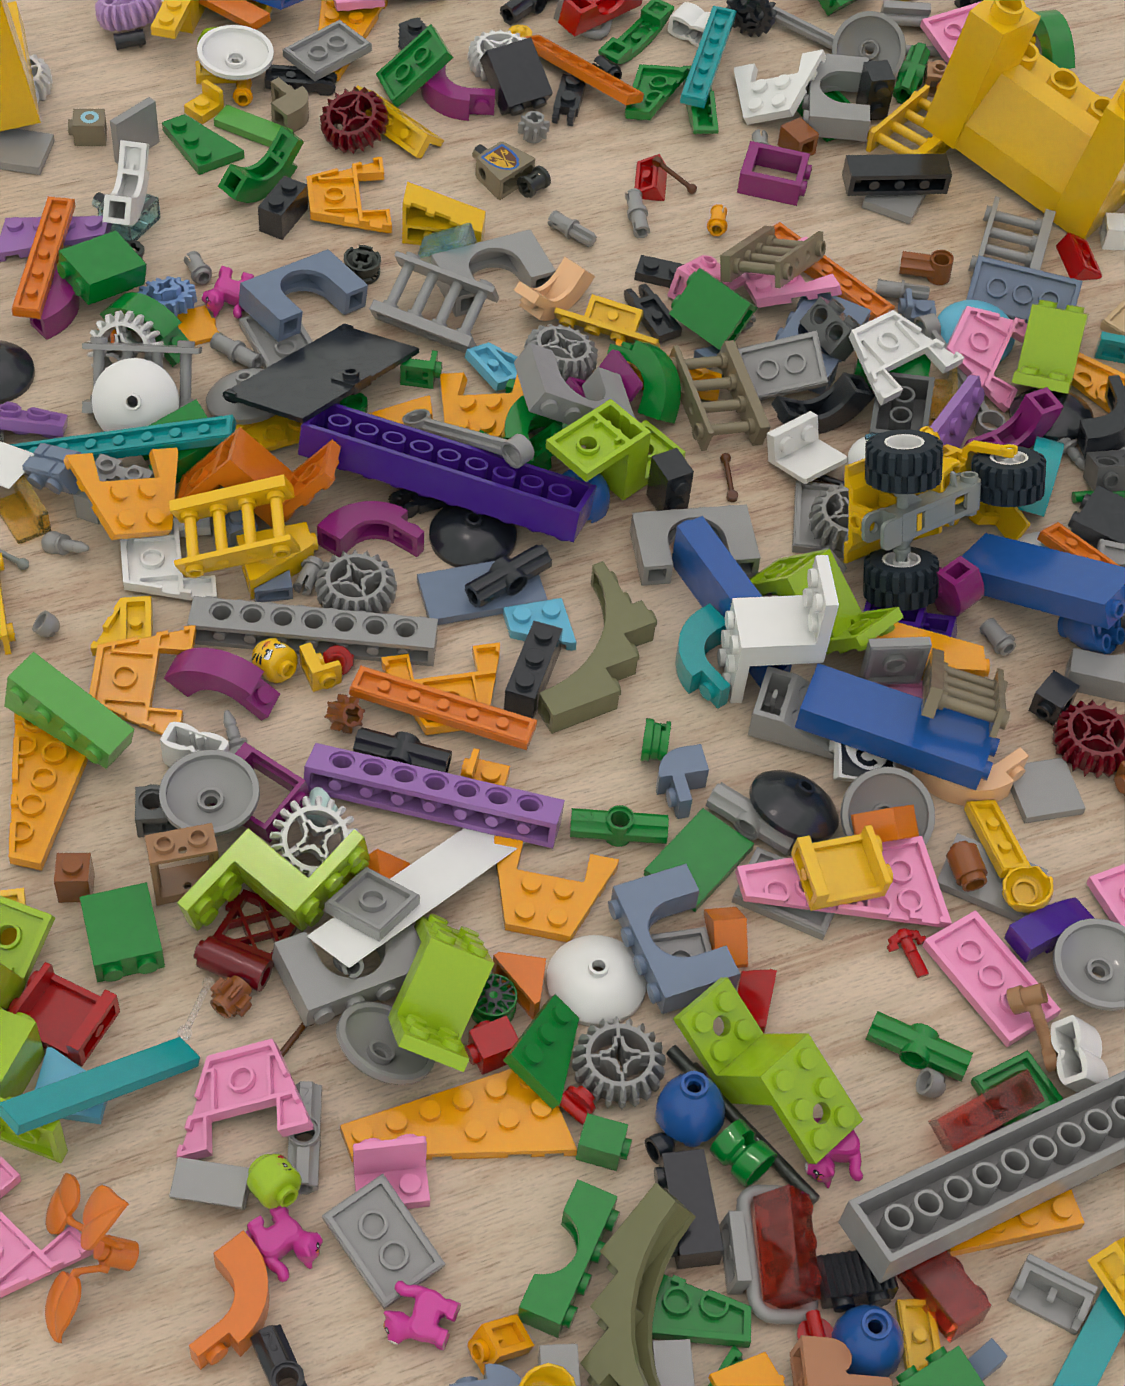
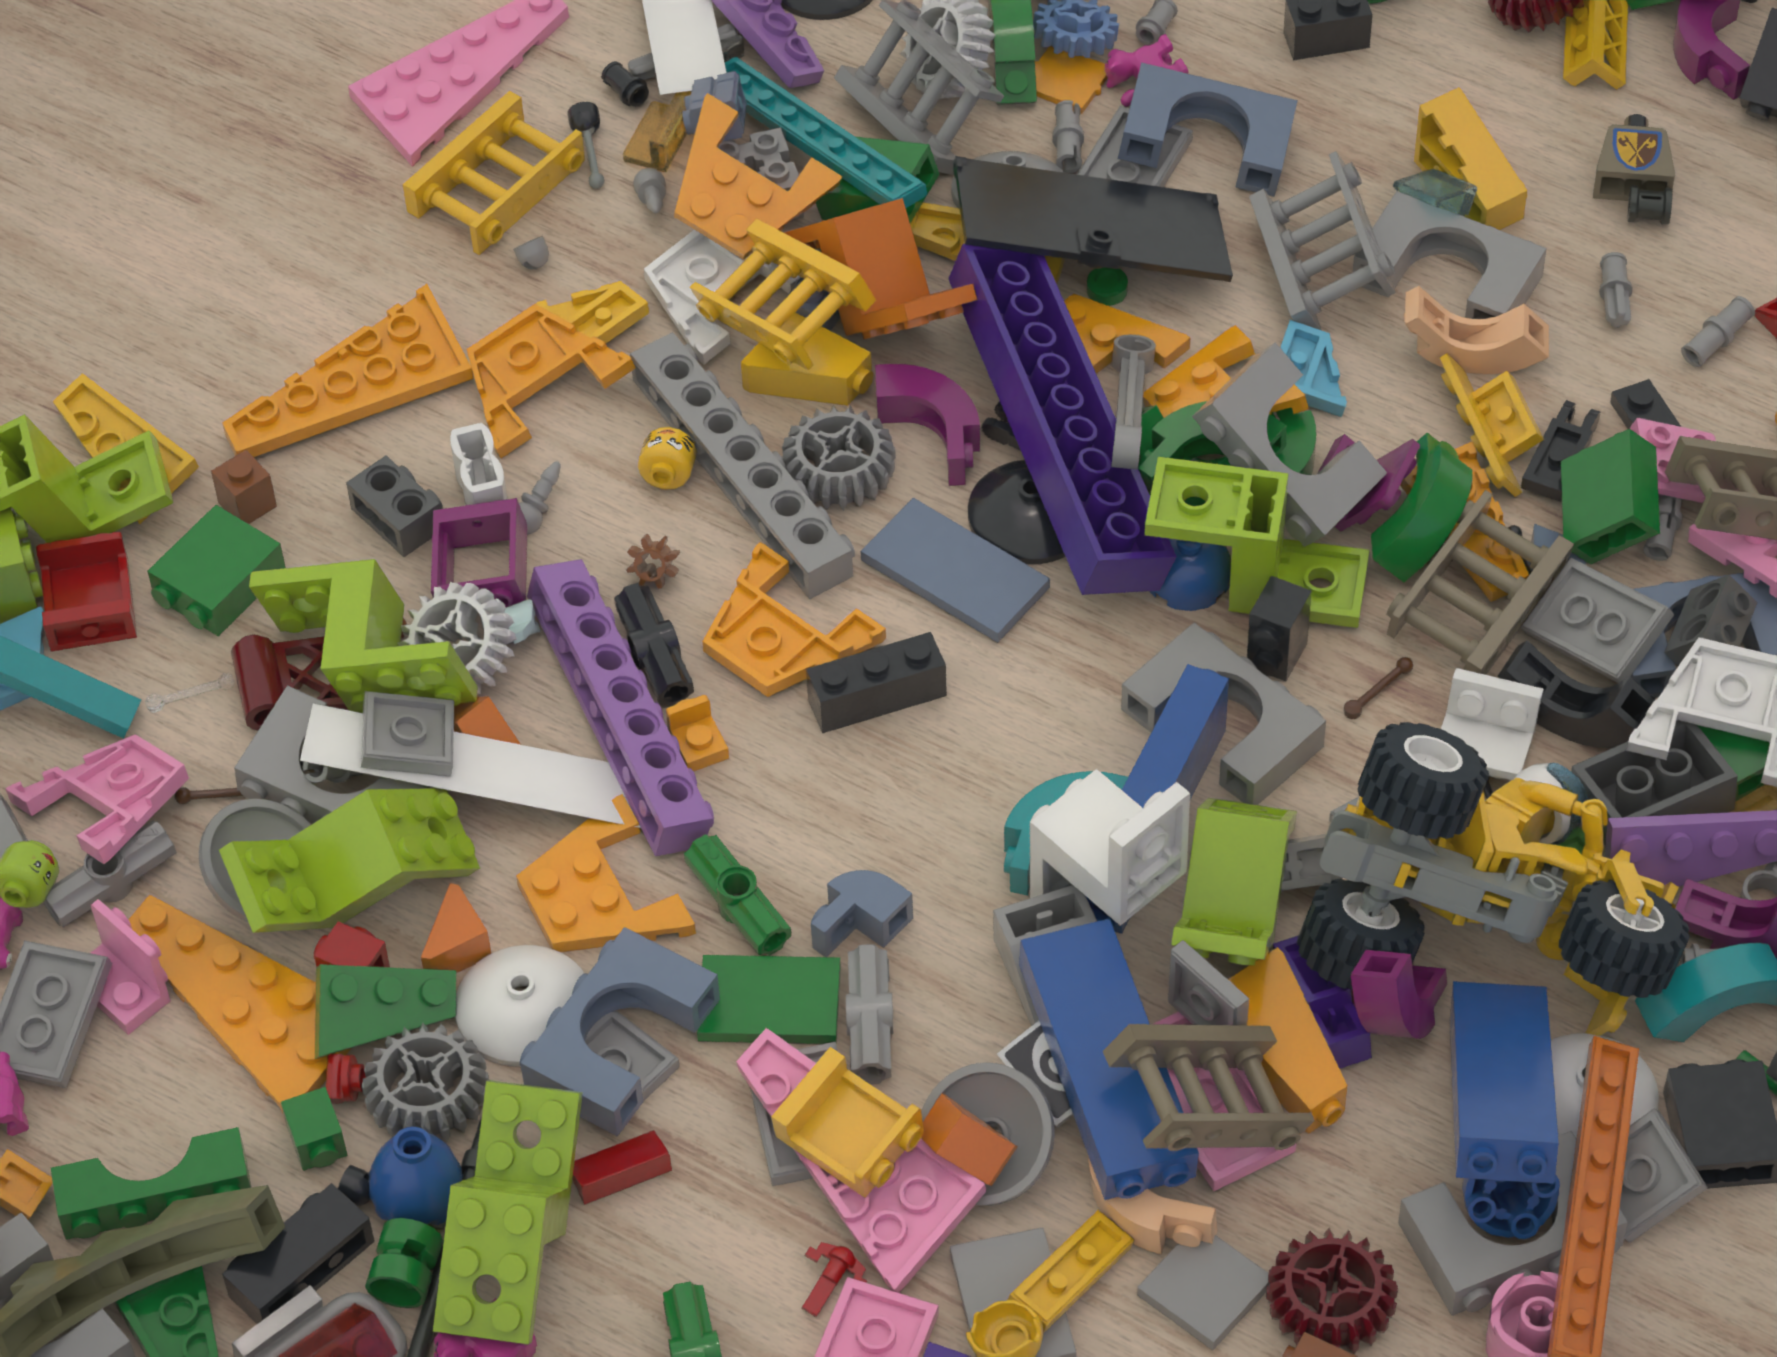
camera: 60 degrees right, 0 degrees up
bright green wedge [4,652,135,769] -> none
white dish [92,358,179,432] -> none
medium nougat window [144,823,219,906] -> none
light grey dish [159,749,260,836] -> none
magenta arch [164,647,280,721] -> none
dark orange gear [210,975,252,1019] -> none
sand blue piece [254,570,293,602] -> none
light grey pin [293,556,324,595] -> none
yellow bracket [299,642,342,692] -> none
light orange wing [306,157,392,233] -> none
red plate [323,645,355,675] -> none
pearl dark grey wheel [344,245,381,285] -> none
orange tile [349,666,537,750] -> none
green bracket [400,350,442,389] -> none
black piece [465,544,552,607] -> none
green wheel [471,974,517,1024] -> none
medium azure wing [503,598,577,651] -> none
light grey gear [518,111,550,144] -> none
light grey gear [524,323,598,382] -> none
olive arch [538,561,657,734] -> none
green wheel [640,718,671,762] -> none
orange slope [703,907,748,968] -> none
black dish [749,770,839,843] -> none
dark orange brick [946,841,988,892] -> none
light grey pin [980,618,1016,656] -> none
black brick [1029,670,1080,726] -> none

